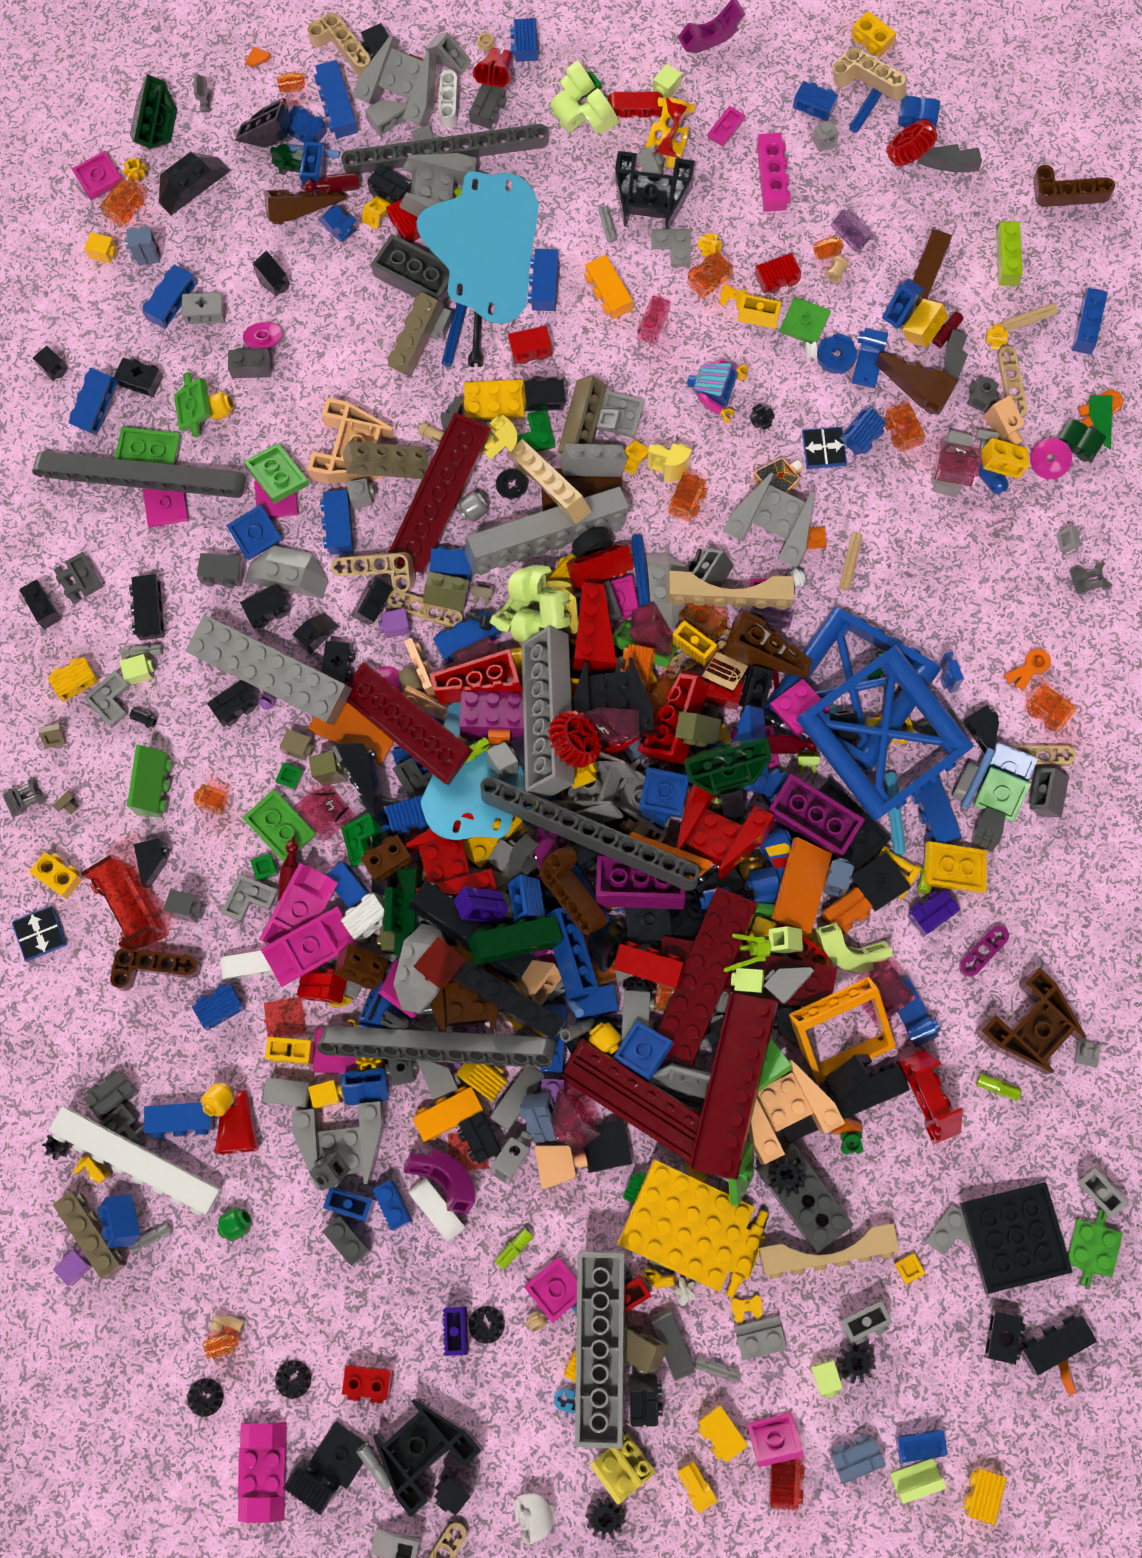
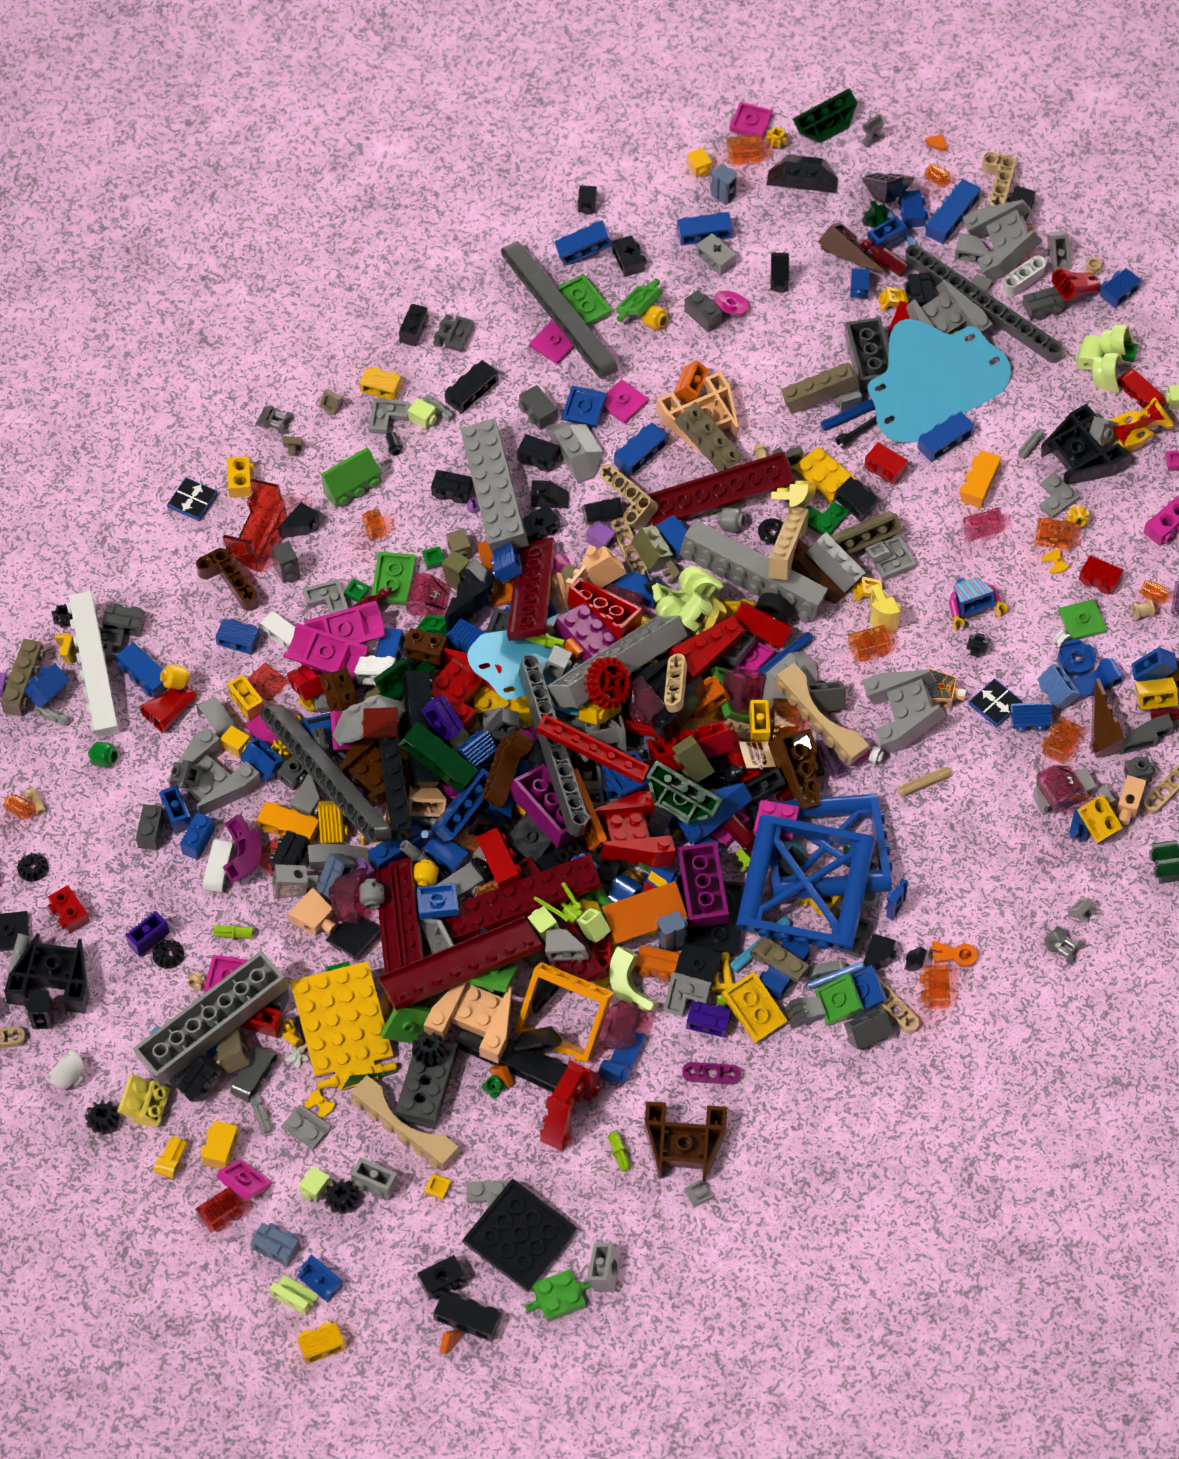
camera: 45 degrees right, 15 degrees down
bright green plate [244,443,309,504] -> none
light grey brick [346,478,375,510] -> none
yellow brick [738,294,782,329] -> none
orange plate [808,527,827,549] -> none
dark pink dish [1030,438,1072,479] -> none
none -> light grey head [358,878,385,909]
none -> blue brick [491,541,523,583]
none -> red plate [536,714,650,784]
none -> light nougat torso [583,546,627,588]
none -> light grey plate [663,972,711,1016]
none -> tan beam [664,654,687,712]
none -> orange brick [674,360,709,404]
none -> black arm [724,763,745,787]
none -> dark tan plate [750,937,809,983]
none -> black plate [905,947,927,972]
none -> medium blue brick [1037,664,1080,709]

